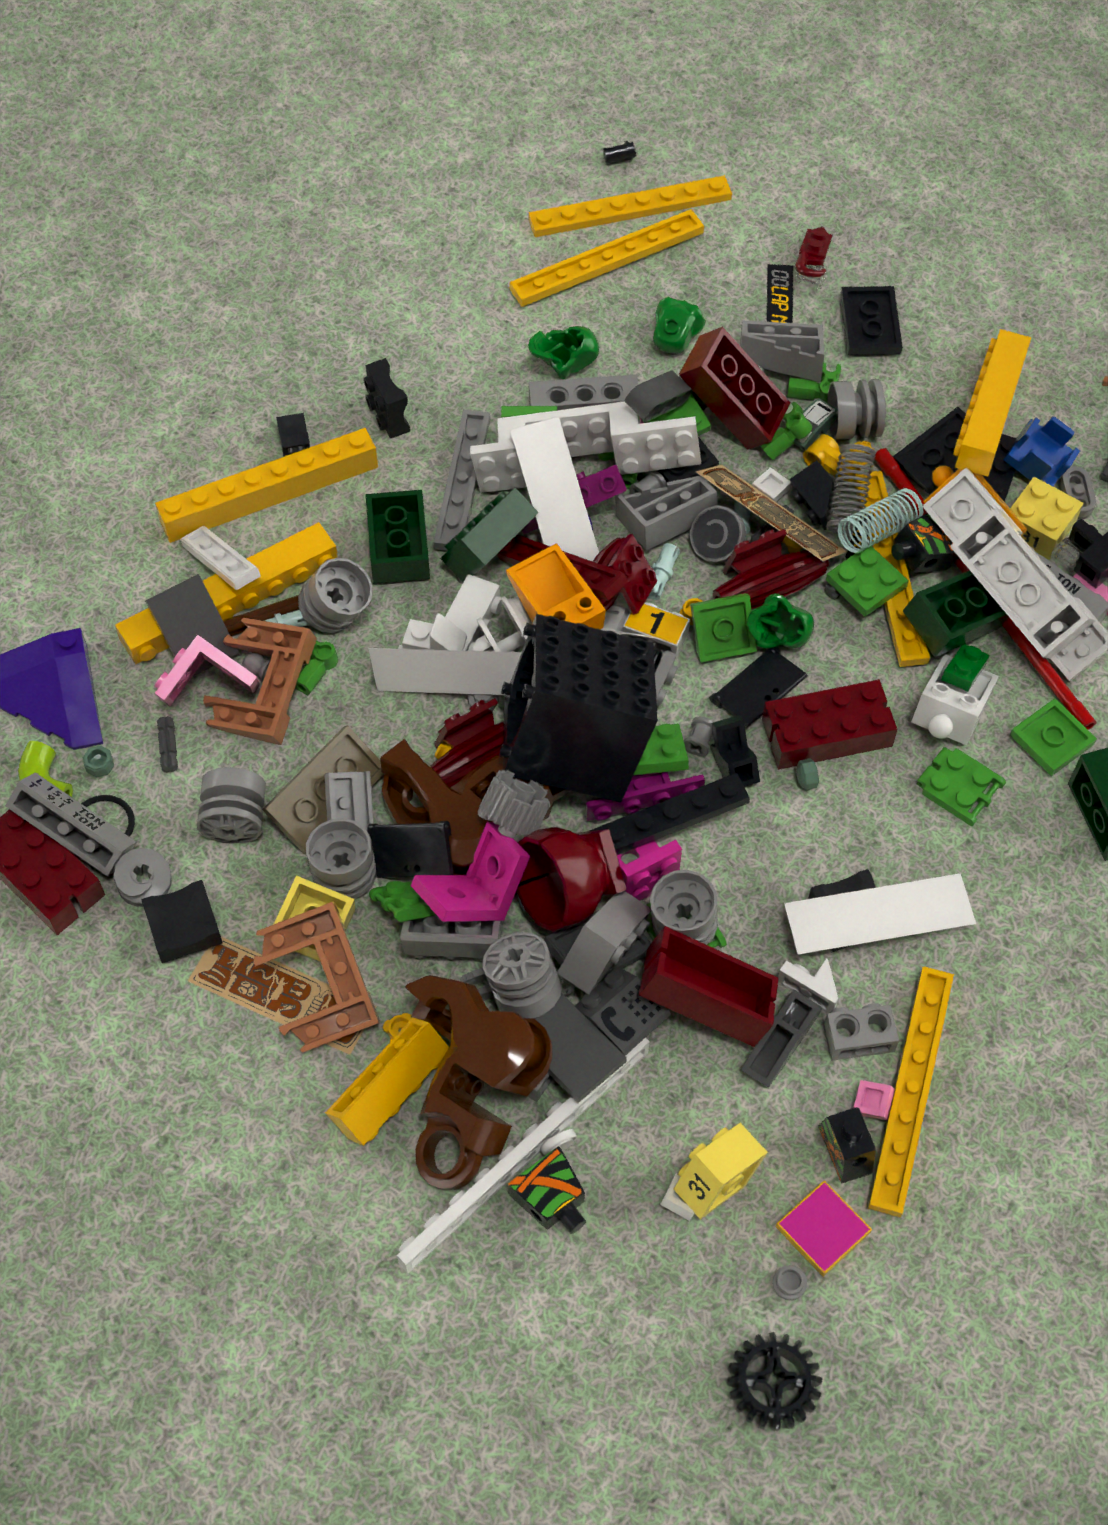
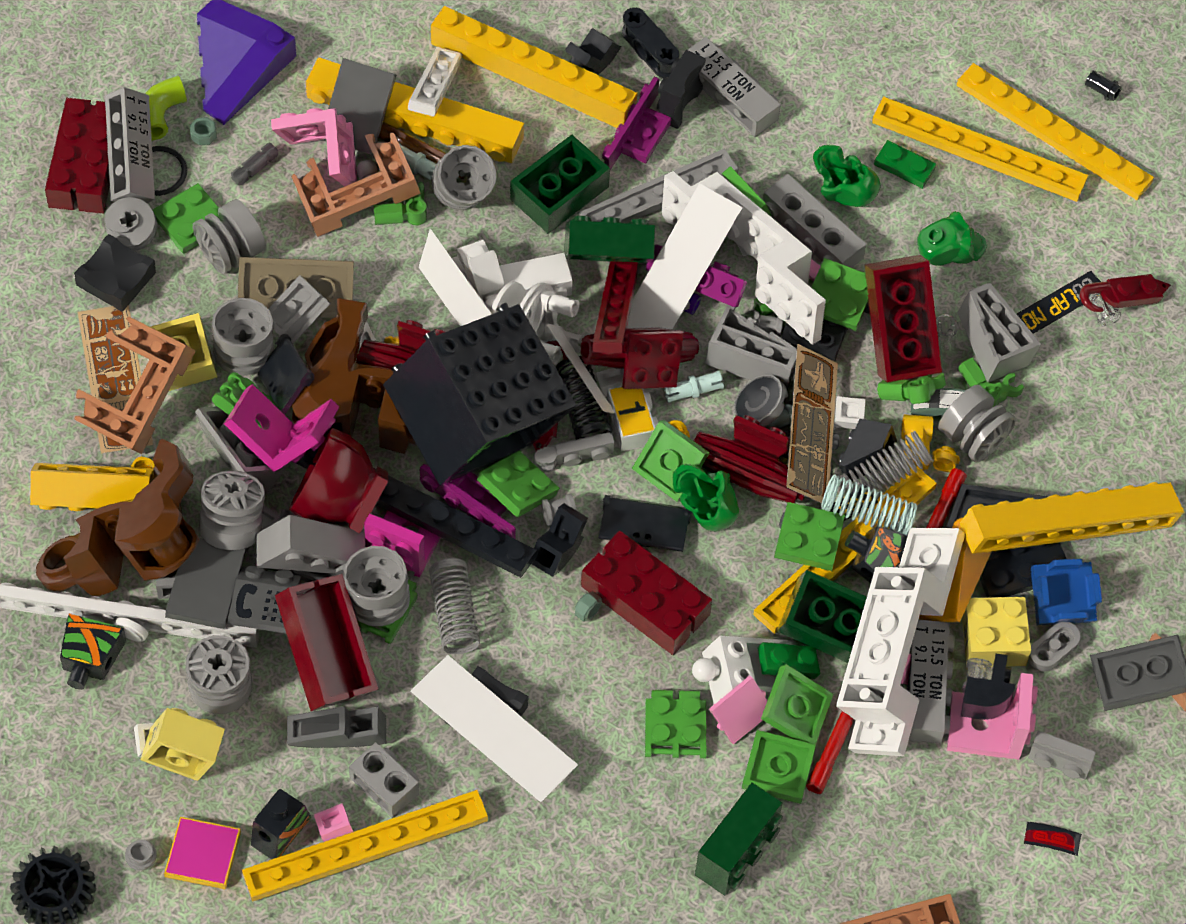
camera: 50 degrees right, 0 degrees up
light grey brick [477,770,550,838] -> none
light orange slope [506,543,606,630] -> none
dark grey beam [625,370,693,422] -> none
white slope [778,959,838,1013] -> none
black plate [840,286,903,355] -> none
none -> bright green plate [152,183,219,254]
none -> light grey wheel [185,635,252,714]
none -> light grey piece [429,558,480,654]
none -> magenta bracket [602,76,671,171]
none -> black piece [622,7,680,79]
none -> light grey brick [682,37,781,137]
none -> bright pink piece [709,676,767,745]
none -> bright green plate [761,664,834,745]
none -> green plate [874,140,936,189]

